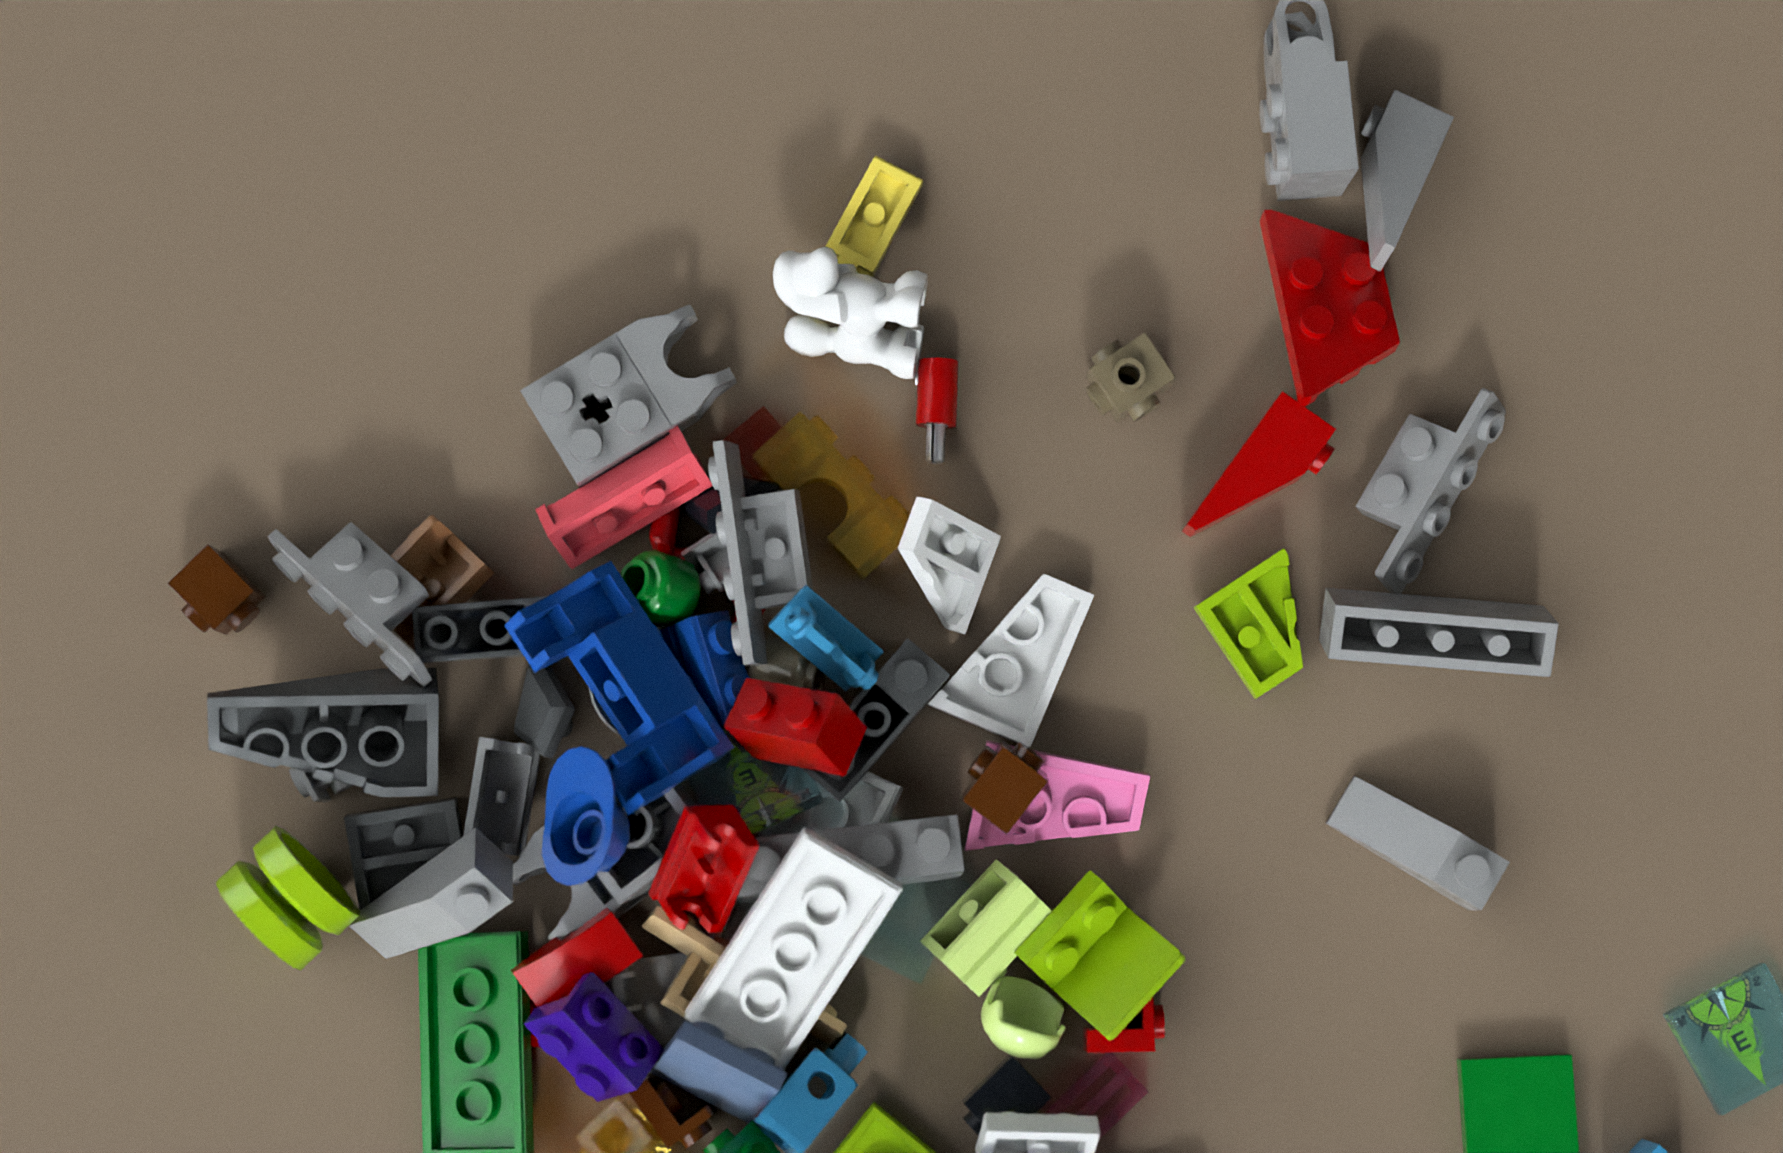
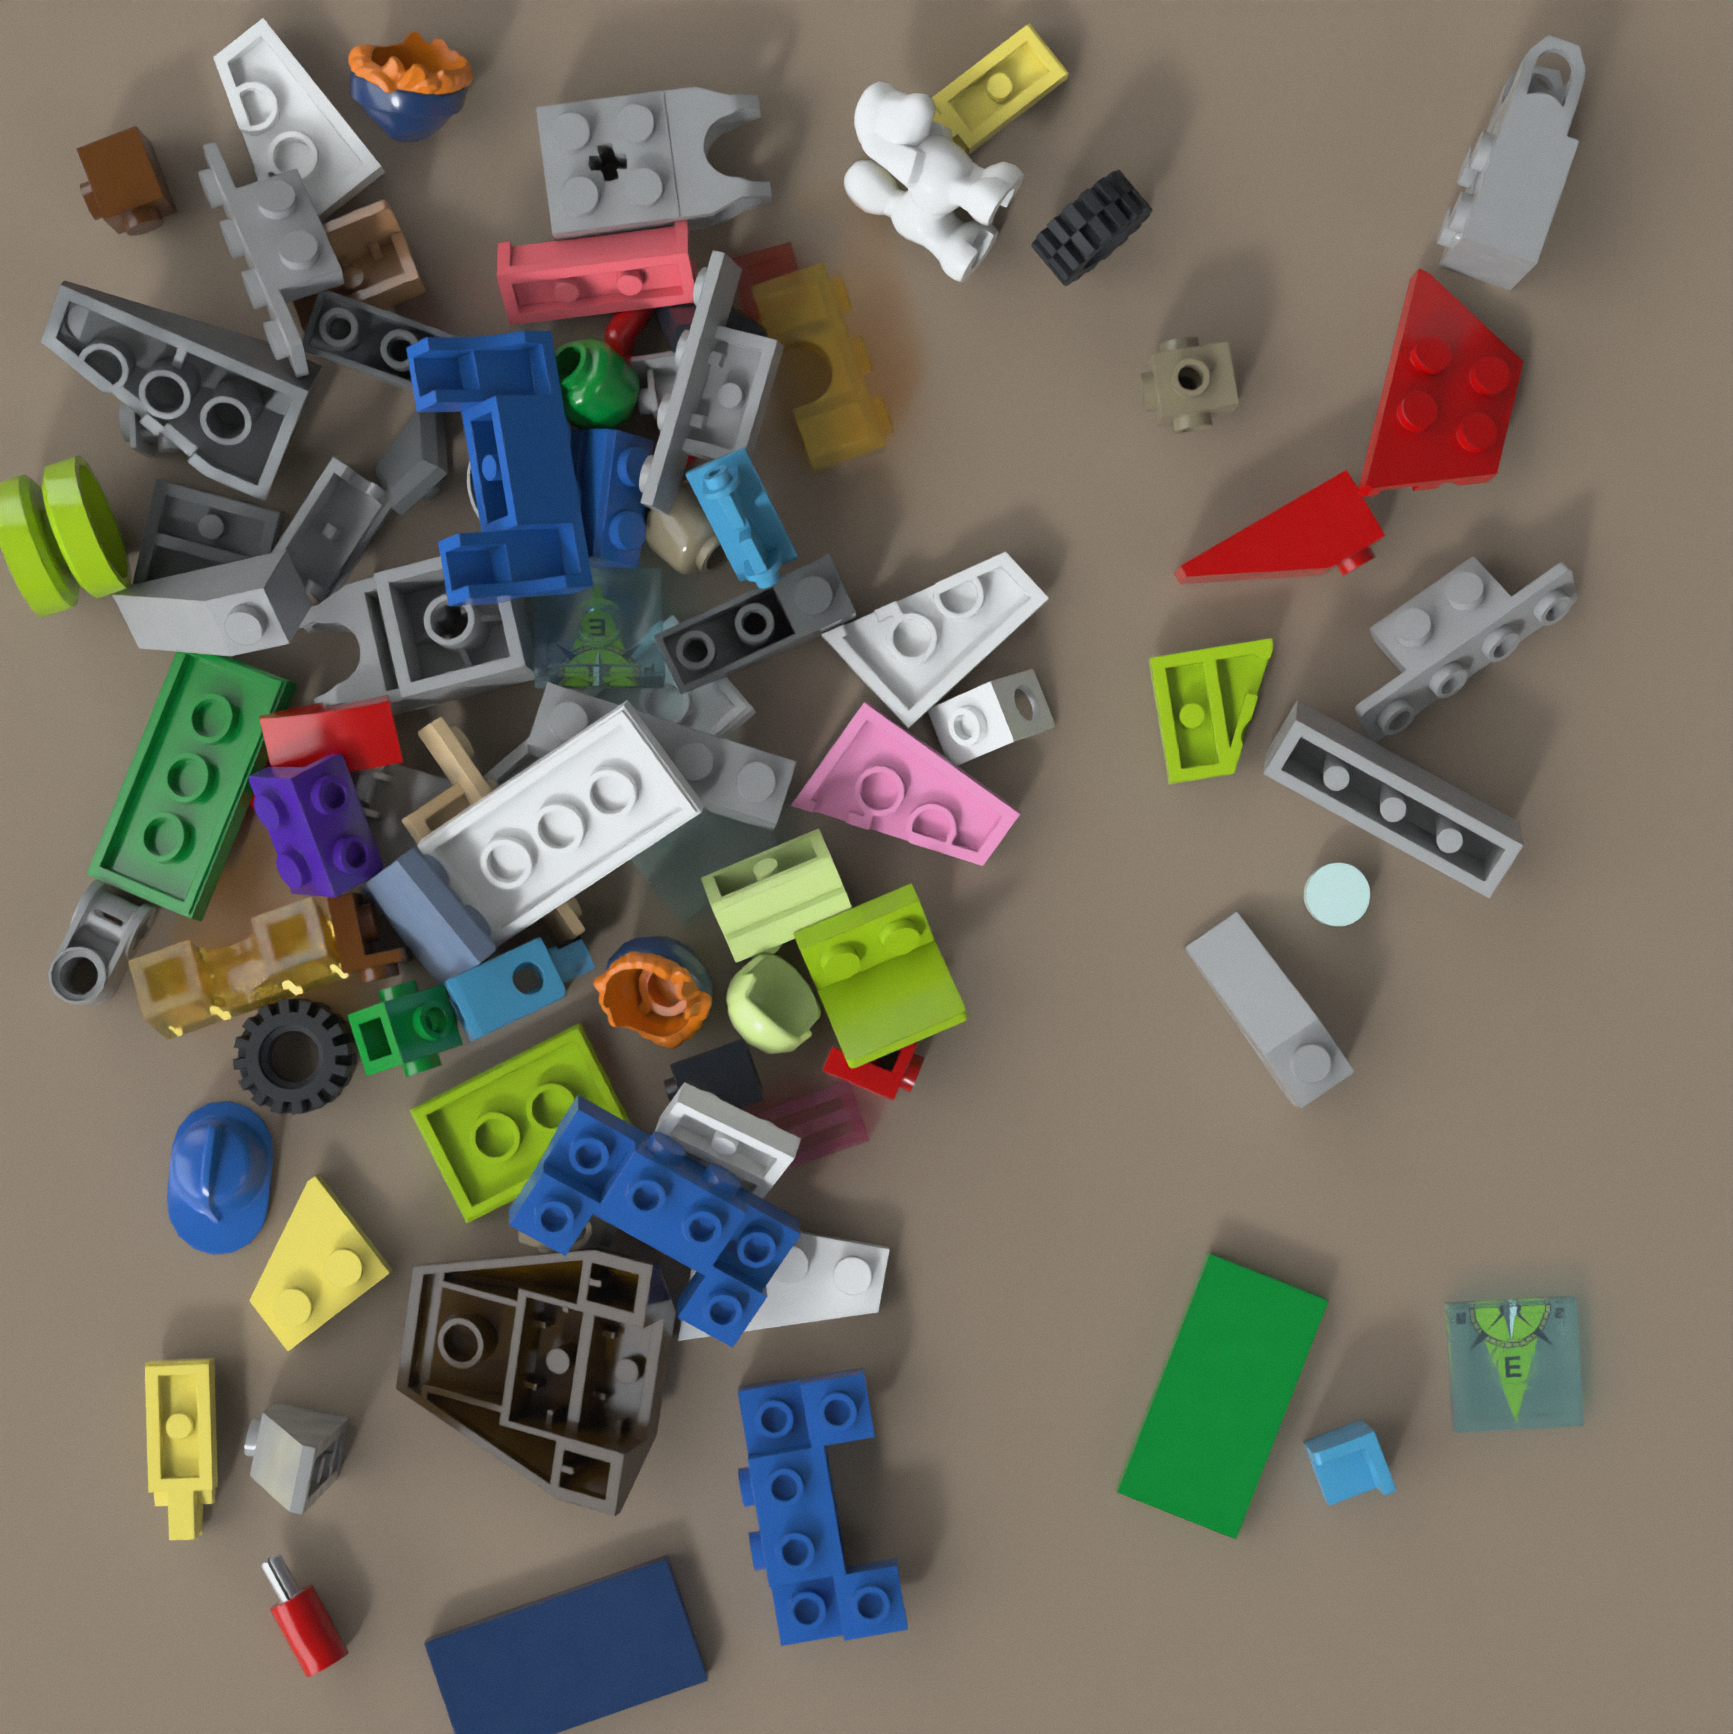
camera: 25 degrees right, 5 degrees up
blue piece [542,746,630,886] -> none
red hinge [648,805,760,933] -> none
red brick [724,678,867,777] -> none
white wing [898,496,1001,634] -> none
red piece [915,357,959,464] -> none
reddish brown brick [962,741,1048,834] -> none
light grey slope [1361,90,1454,271] -> none
none -> white wing [213,18,385,223]
none -> hair [348,31,473,142]
none -> orange hair [593,936,714,1049]
none -> white bracket [928,669,1055,766]
none -> black tyre [1031,170,1153,286]
none -> light aqua tile [1304,863,1370,926]

